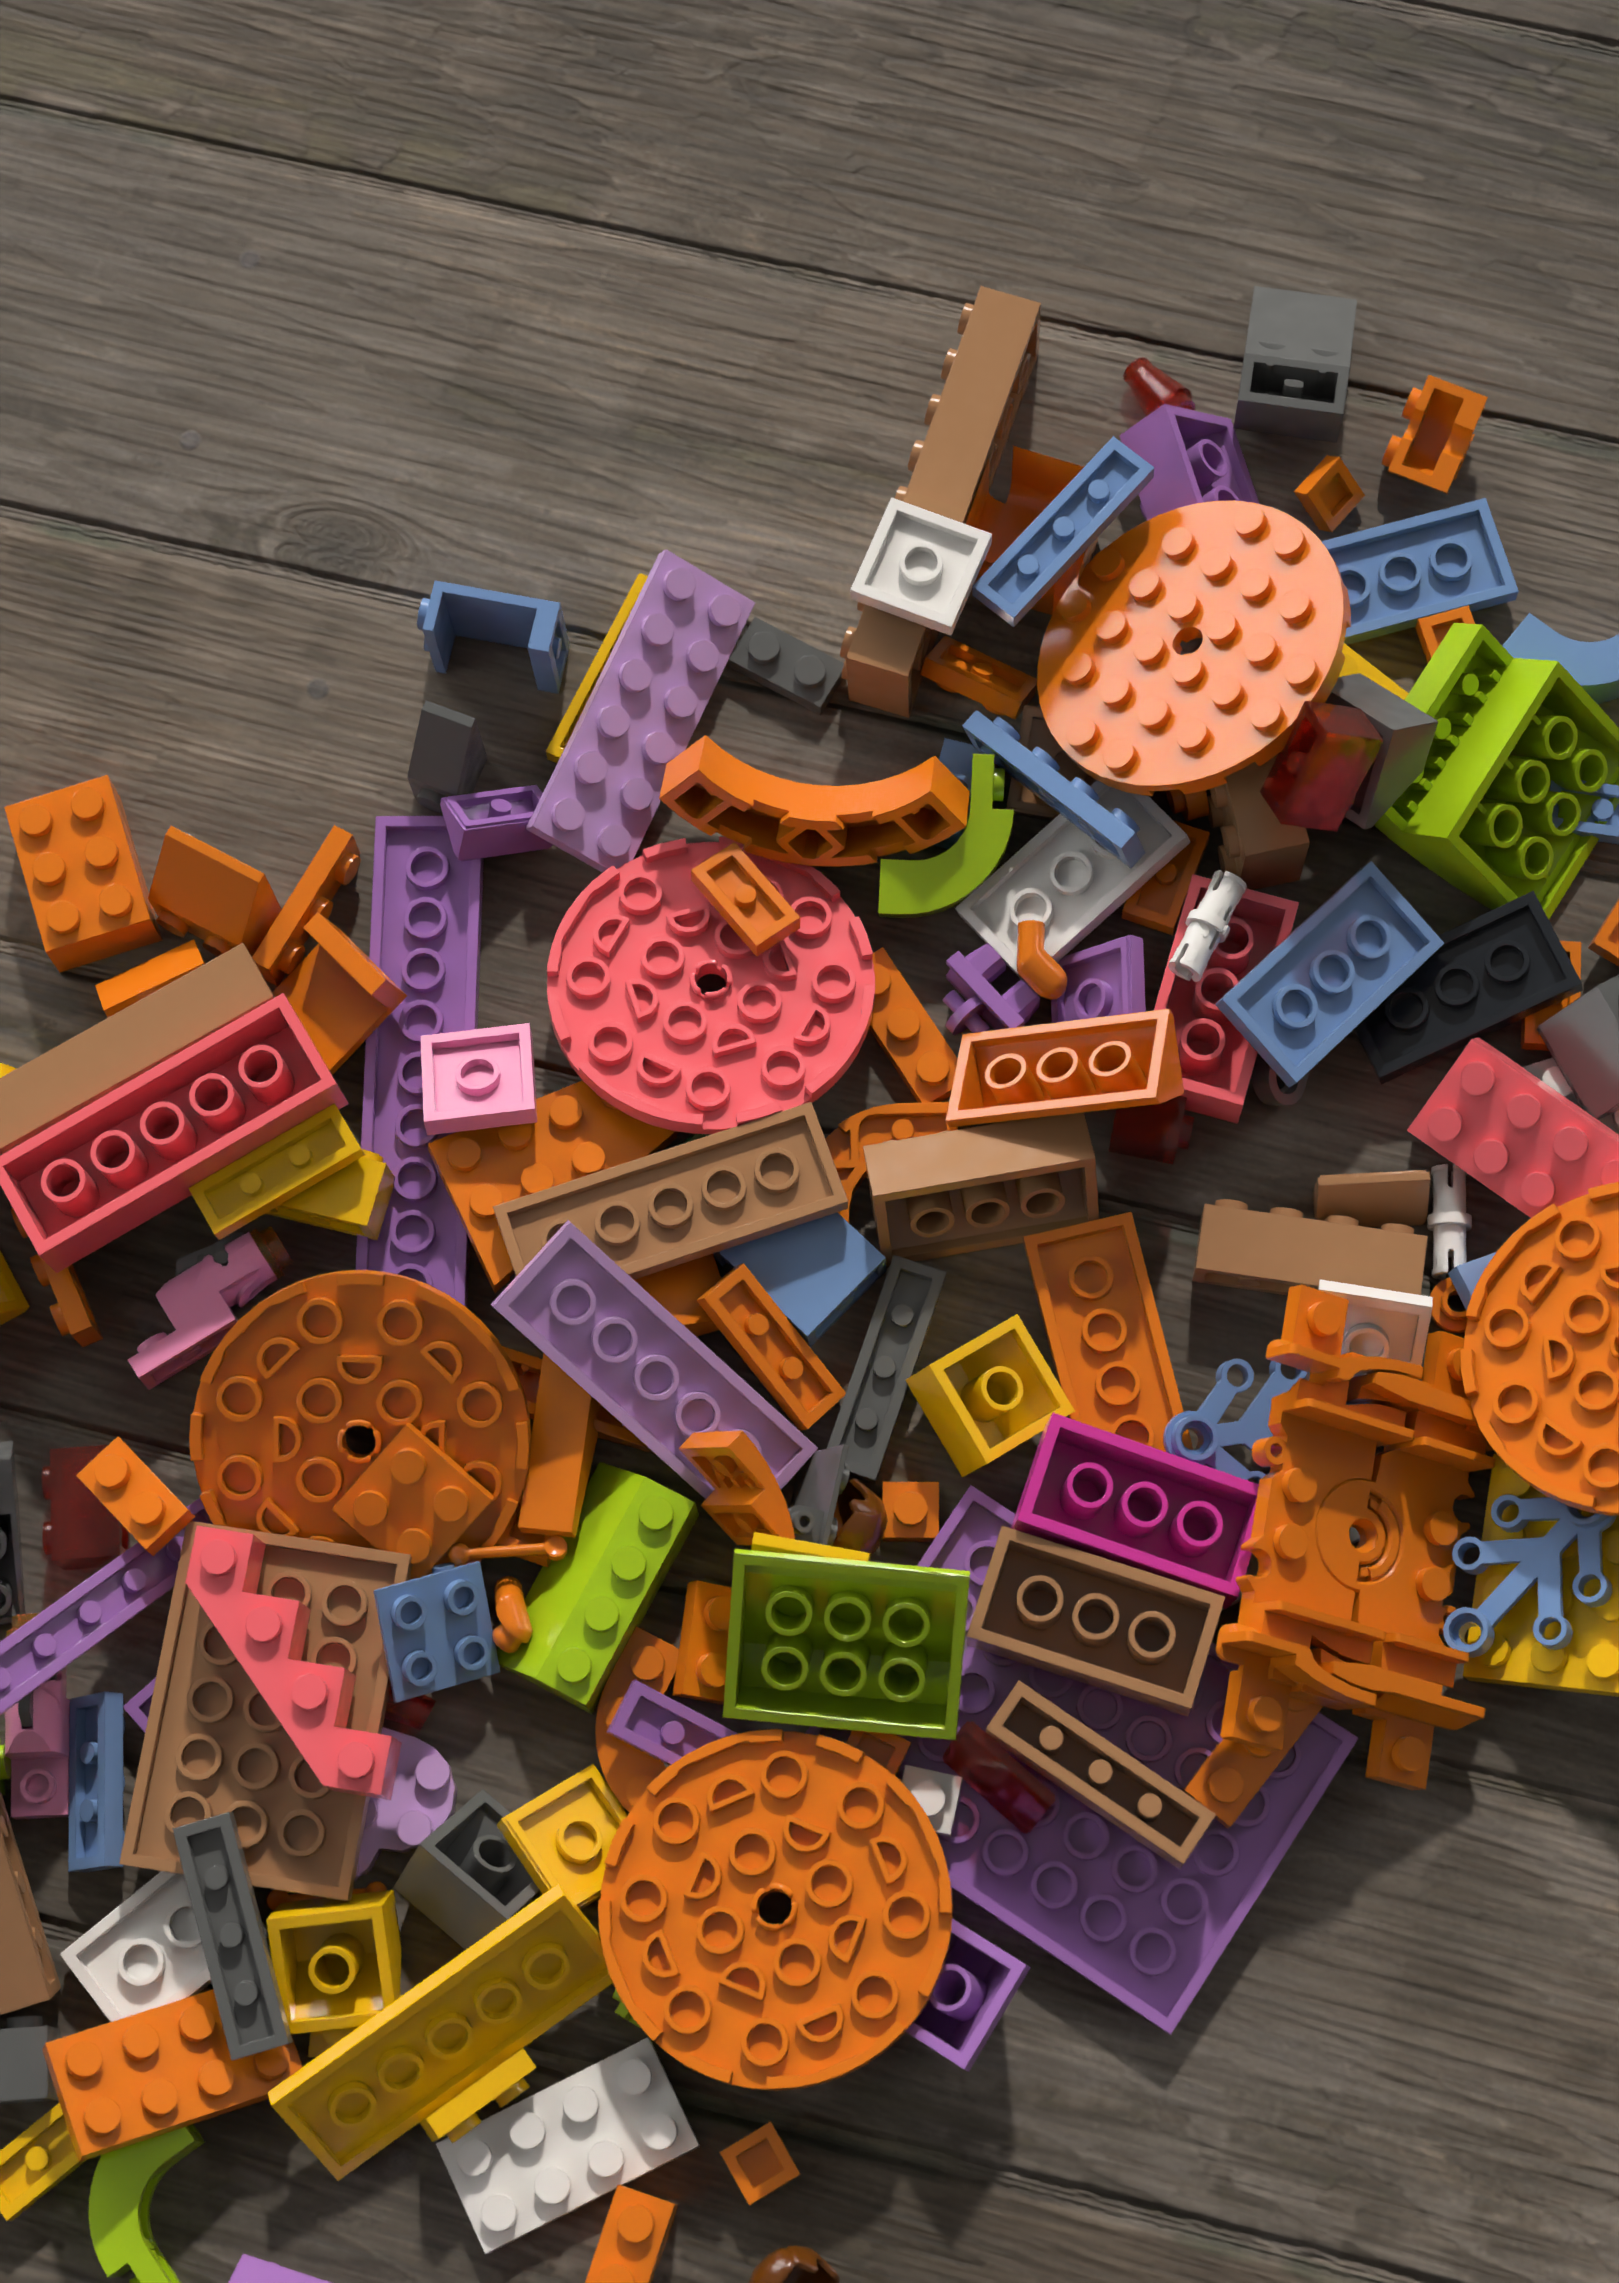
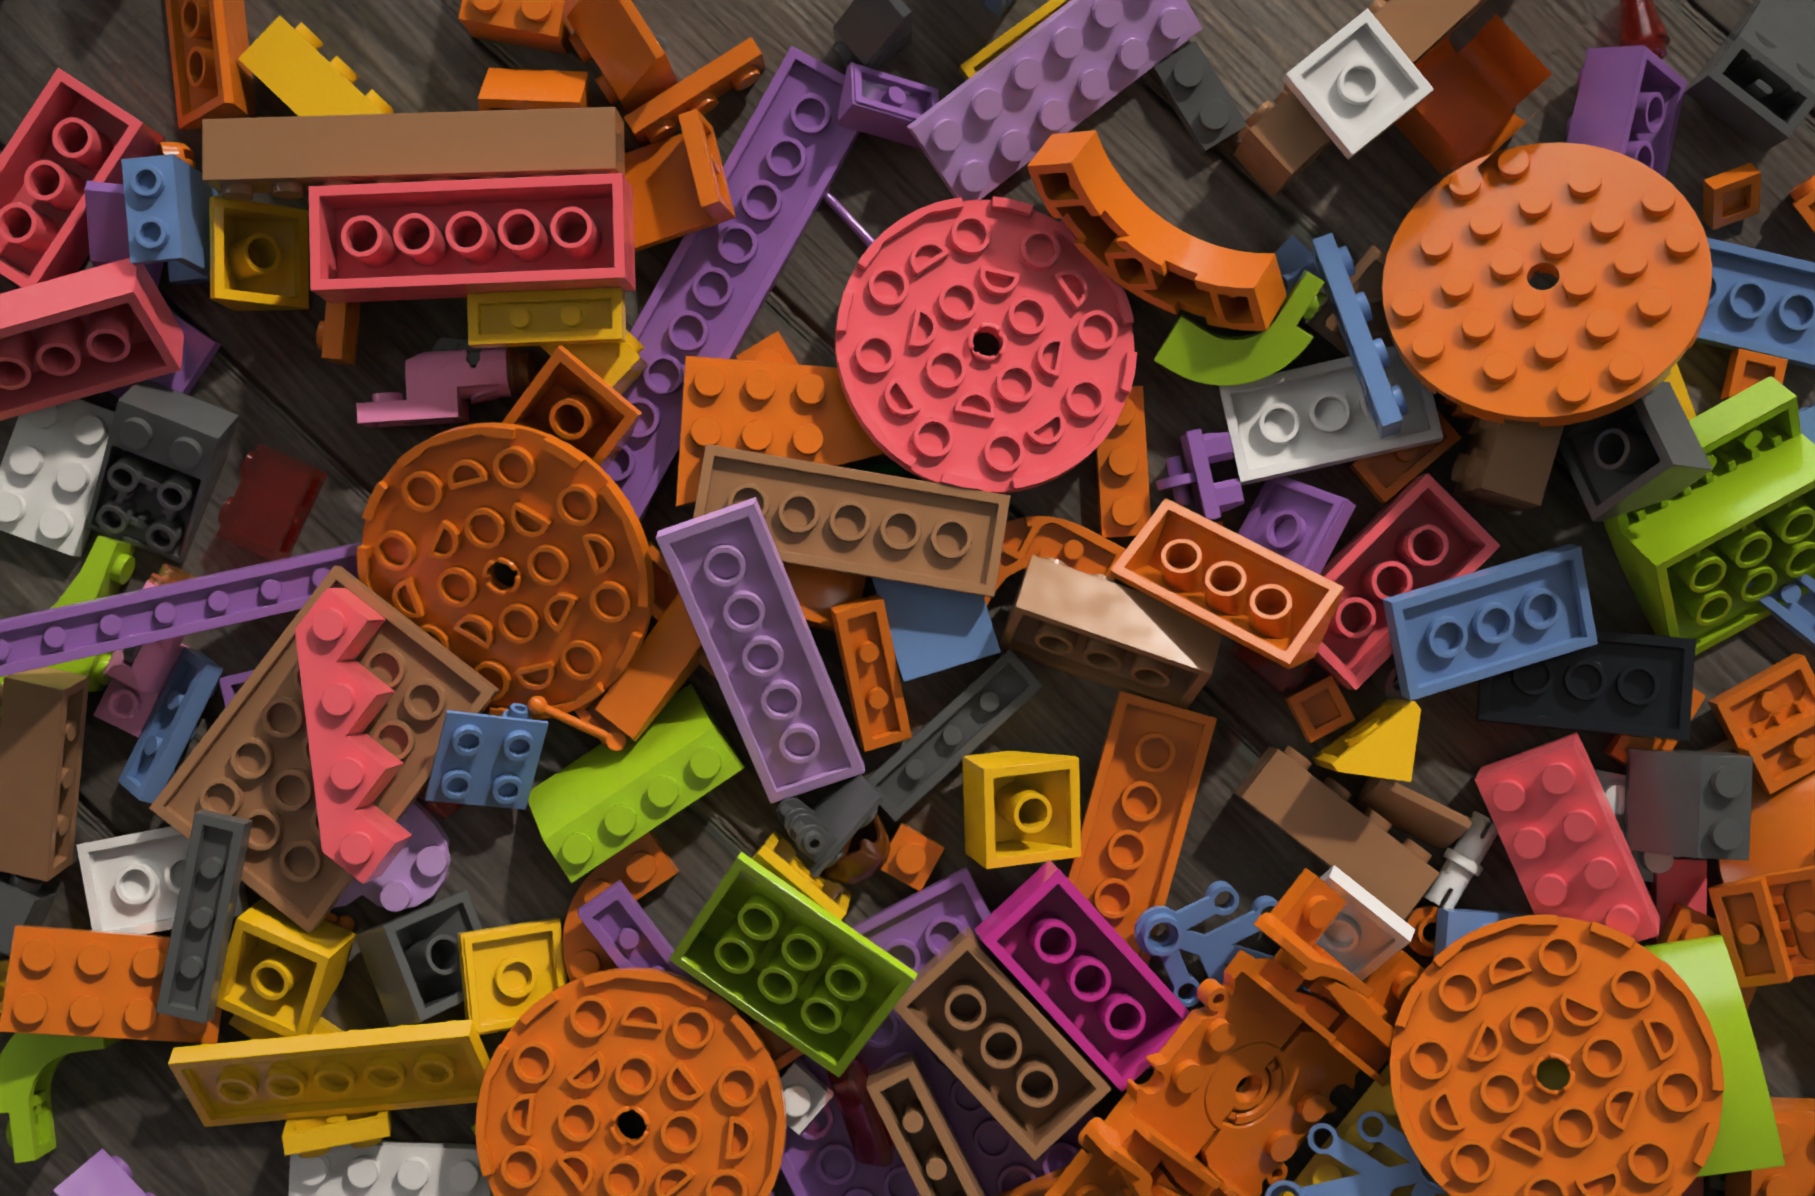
camera: 25 degrees right, 15 degrees up
orange plate [76,1436,195,1556] -> none
orange plate [332,1422,494,1579] -> none
bright pink plate [420,1023,538,1135] -> none
orange arm [492,1576,533,1653] -> none
orange plate [673,1580,732,1705] -> none
orange slope [679,1430,795,1545] -> none
orange plate [691,842,800,957] -> none
orange plate [920,635,1037,720] -> none
medium blue plate [972,436,1155,627] -> none
orange arm [1017,920,1067,1000] -> none
white pin [1168,870,1247,982] -> none
clear red brick [1260,700,1384,832] -> none
none -> orange slope [502,345,642,471]
none -> medium lavender hinge [823,187,875,249]
none -> orange plate [1284,675,1356,743]
none -> yellow slope [1311,698,1421,782]

